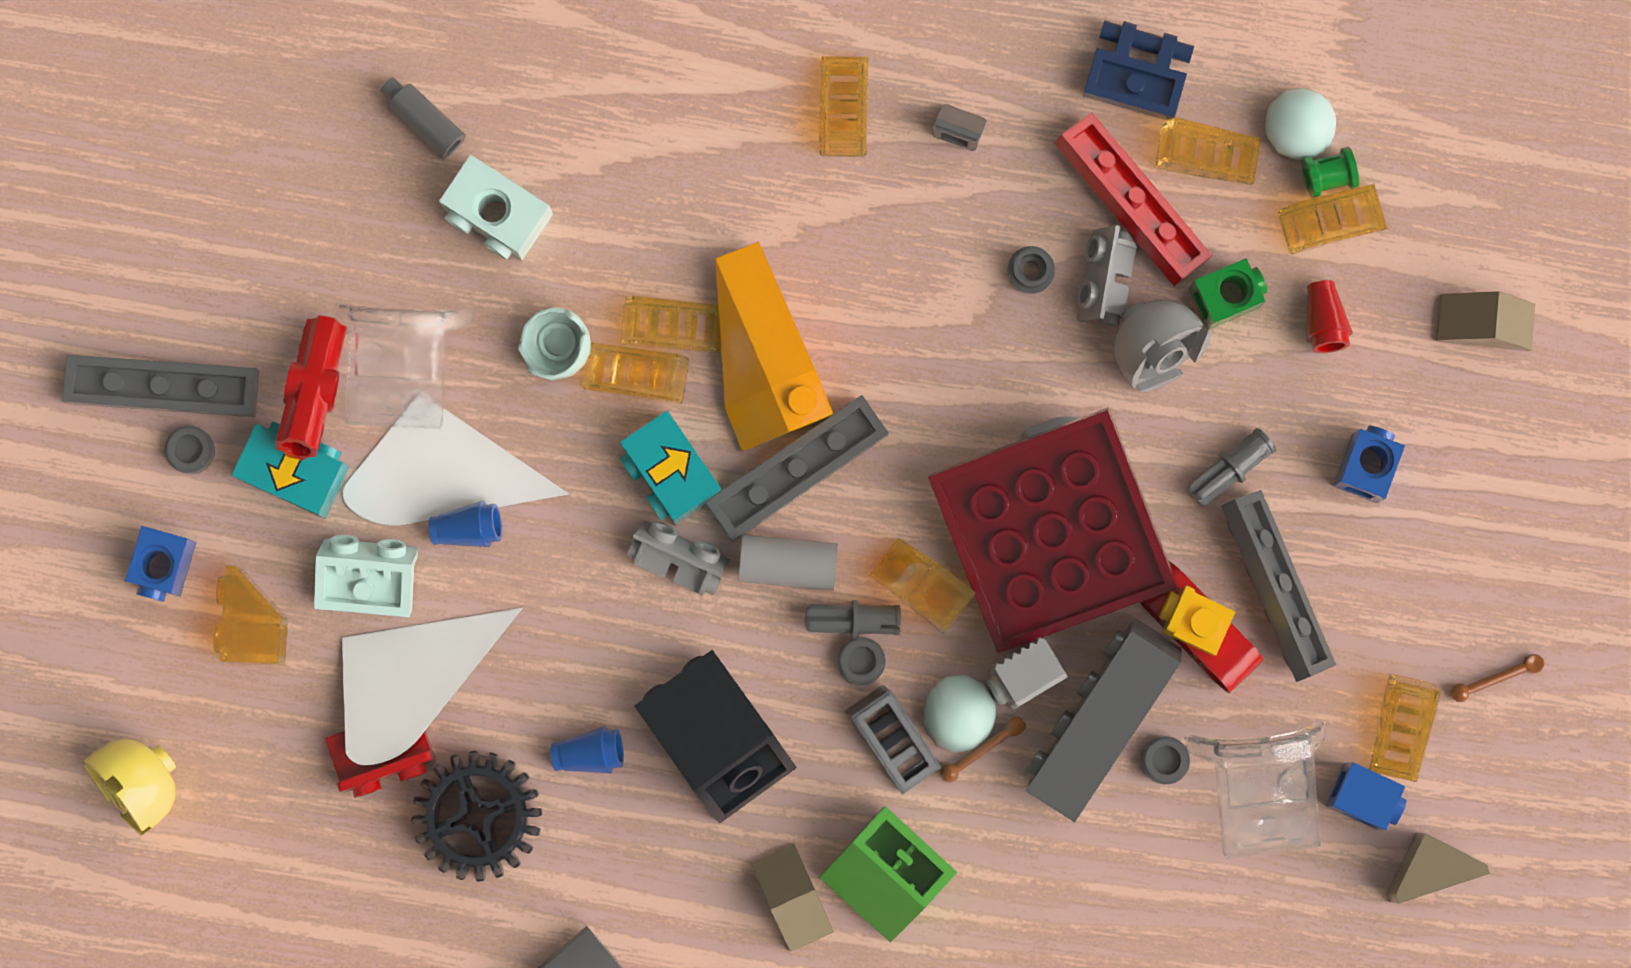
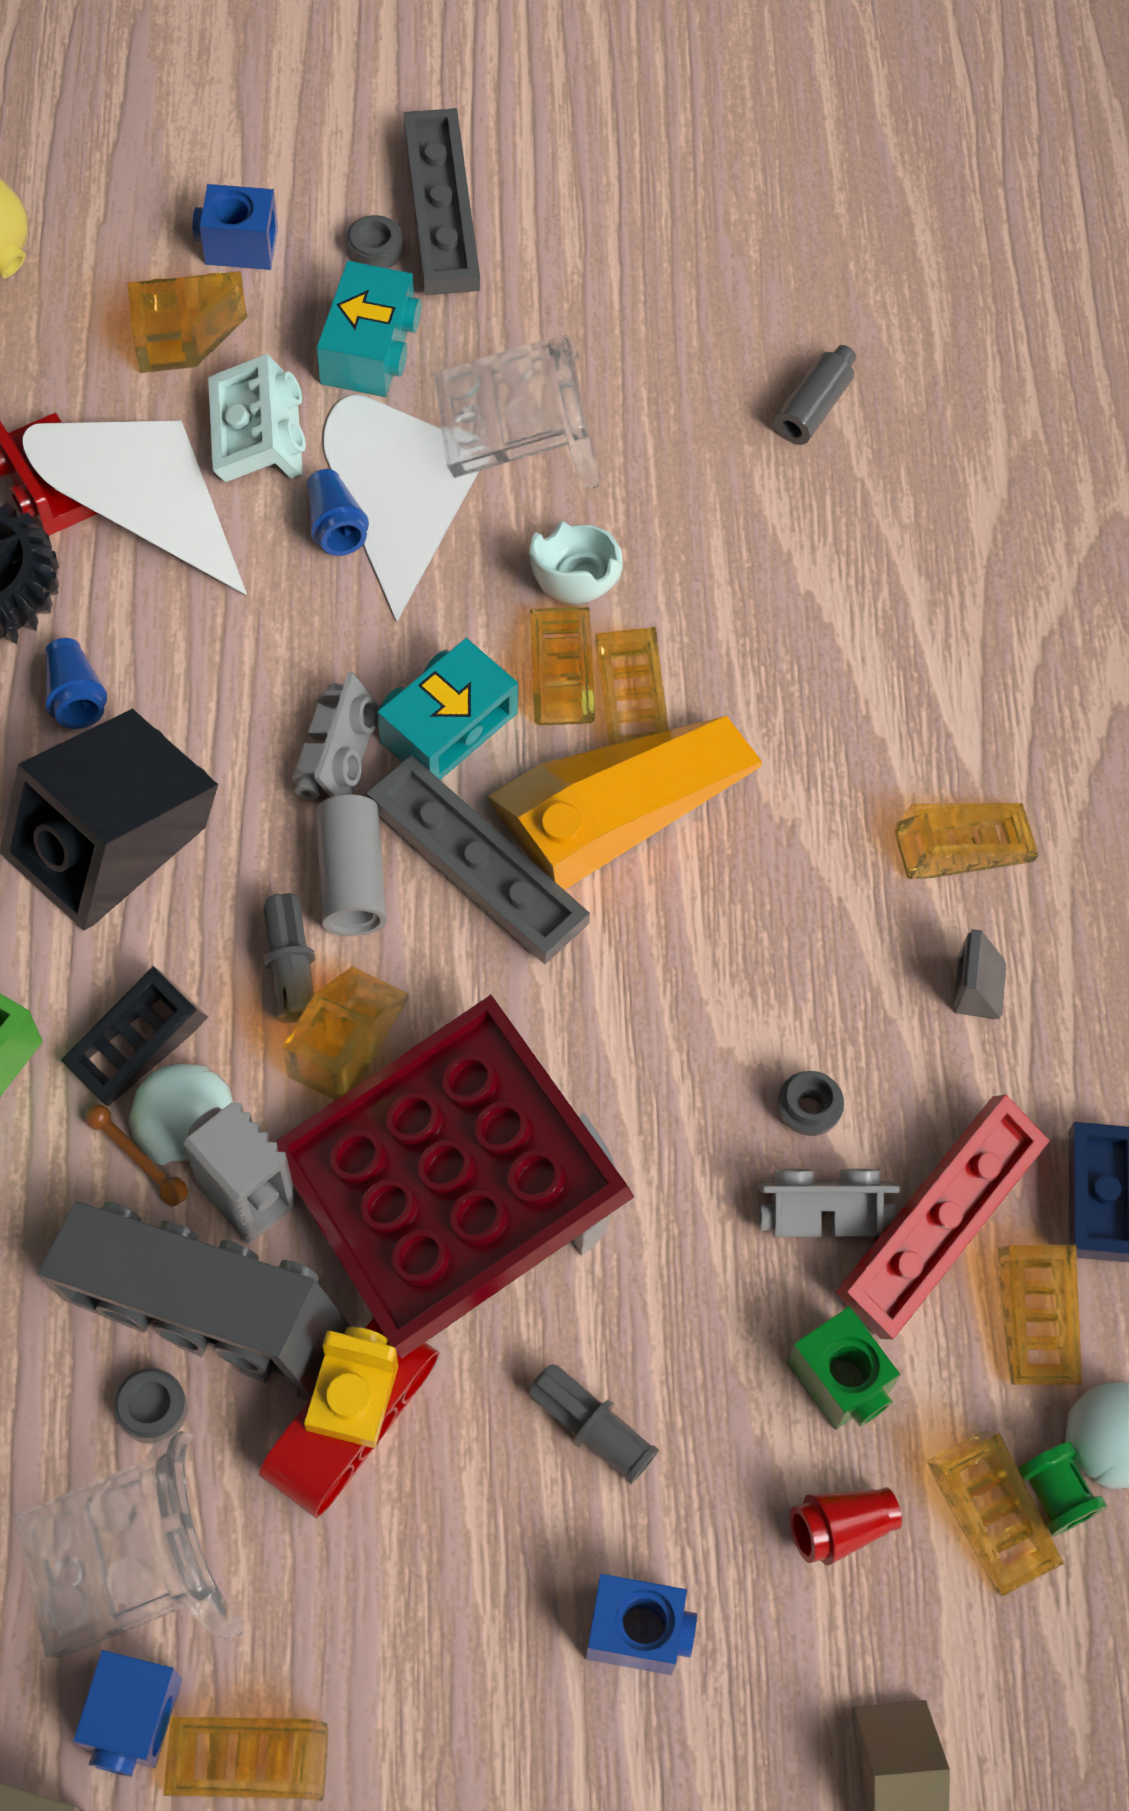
camera: 80 degrees right, 20 degrees down
red piece [276,315,347,460] -> none
light aqua brick [439,154,553,260] -> none
dark grey tile [838,637,886,686] -> none
light grey cylinder [1113,300,1211,392] -> none
dark grey plate [1221,490,1336,682] -> none

